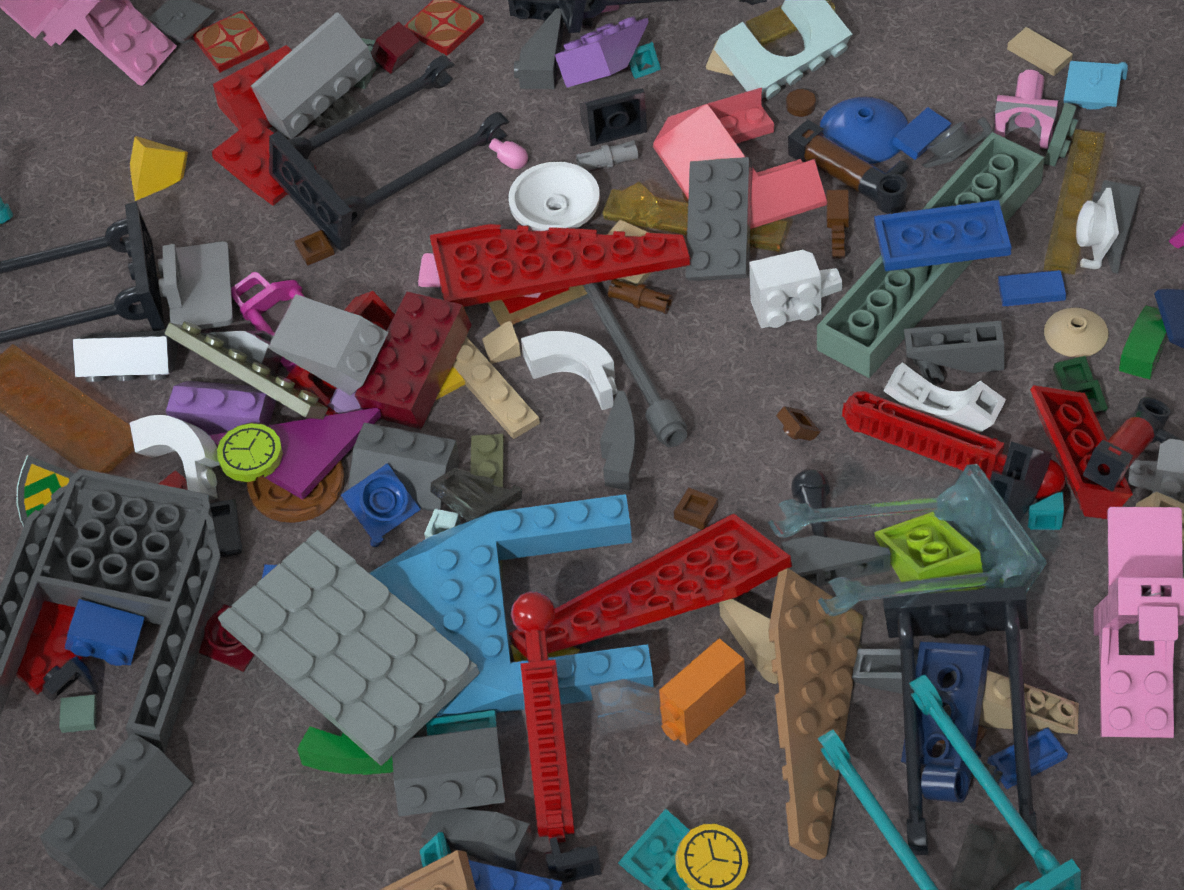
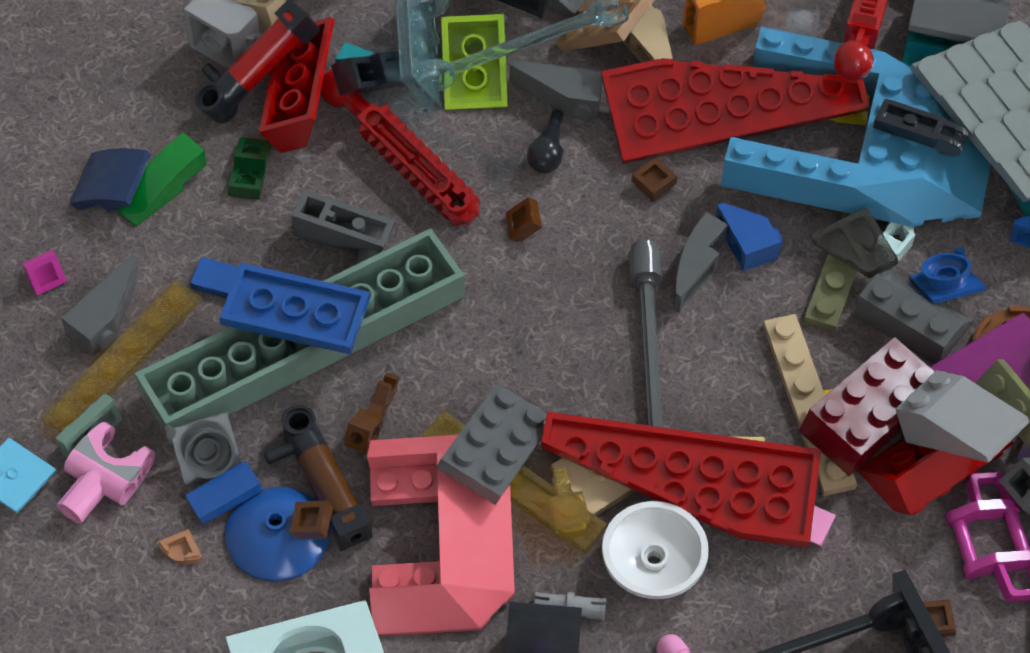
camera: 165 degrees left, 5 degrees up
tan slope [482,321,521,364] -> none
white arch [521,331,617,410] -> none
reddish brown pin [608,279,673,314] -> none
white hinge [749,250,842,328] -> none
reddish brown tile [786,89,816,117] -> none
white arch [883,362,1006,433] -> none
tan tile [1007,27,1073,76] -> none
tan dish [1044,308,1108,358] -> none
white hat [1076,188,1119,269] -> none
none -> nougat tile [156,529,203,564]
none -> reddish brown plate [289,501,333,540]
none -> blue slope [716,203,783,271]
none -> black hinge [873,98,969,157]

